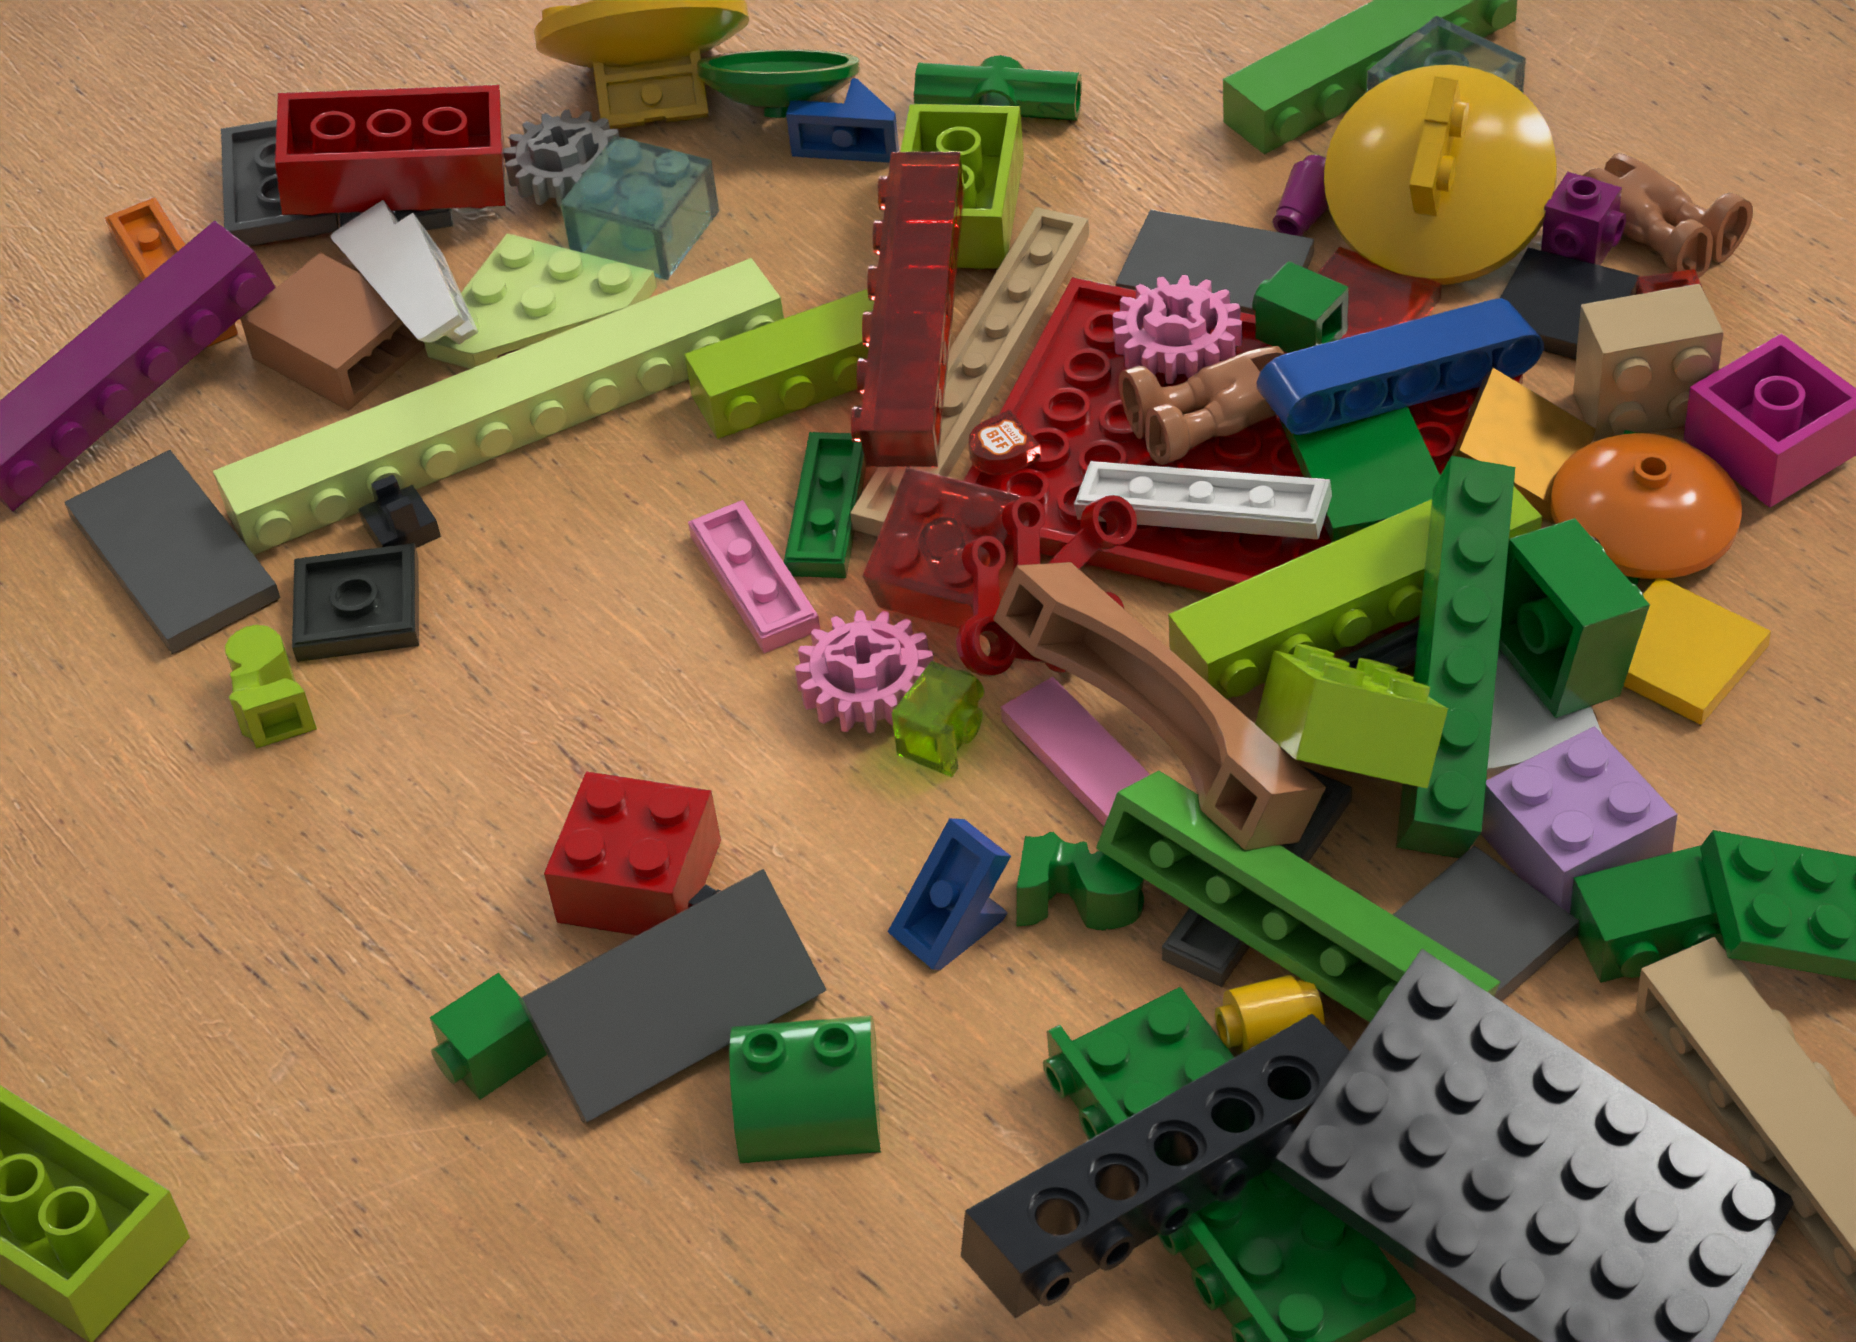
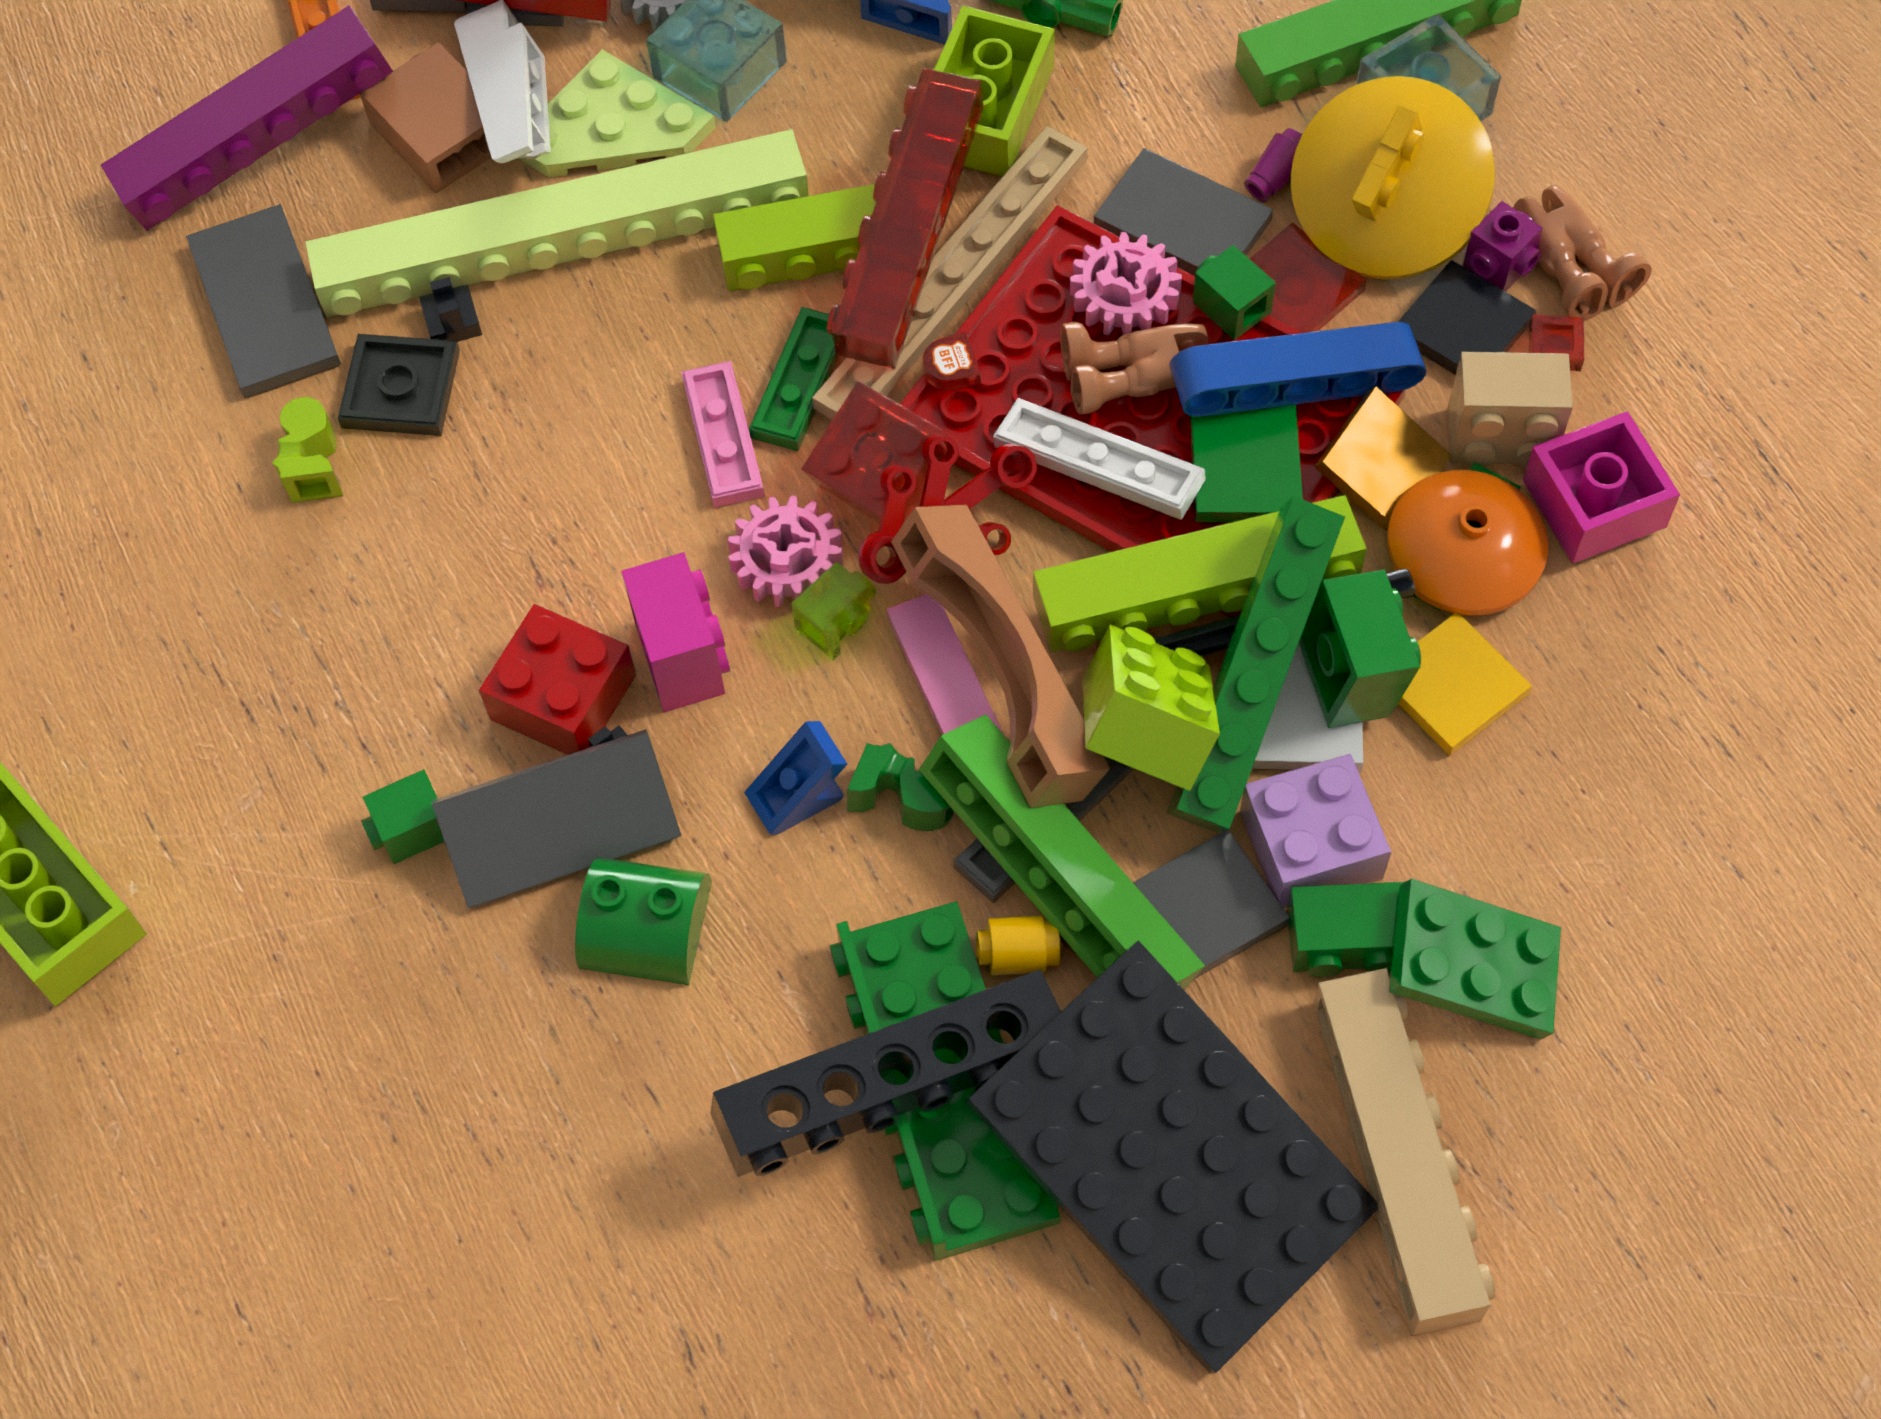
camera: 10 degrees right, 15 degrees up
none -> dark pink brick [621,552,730,713]

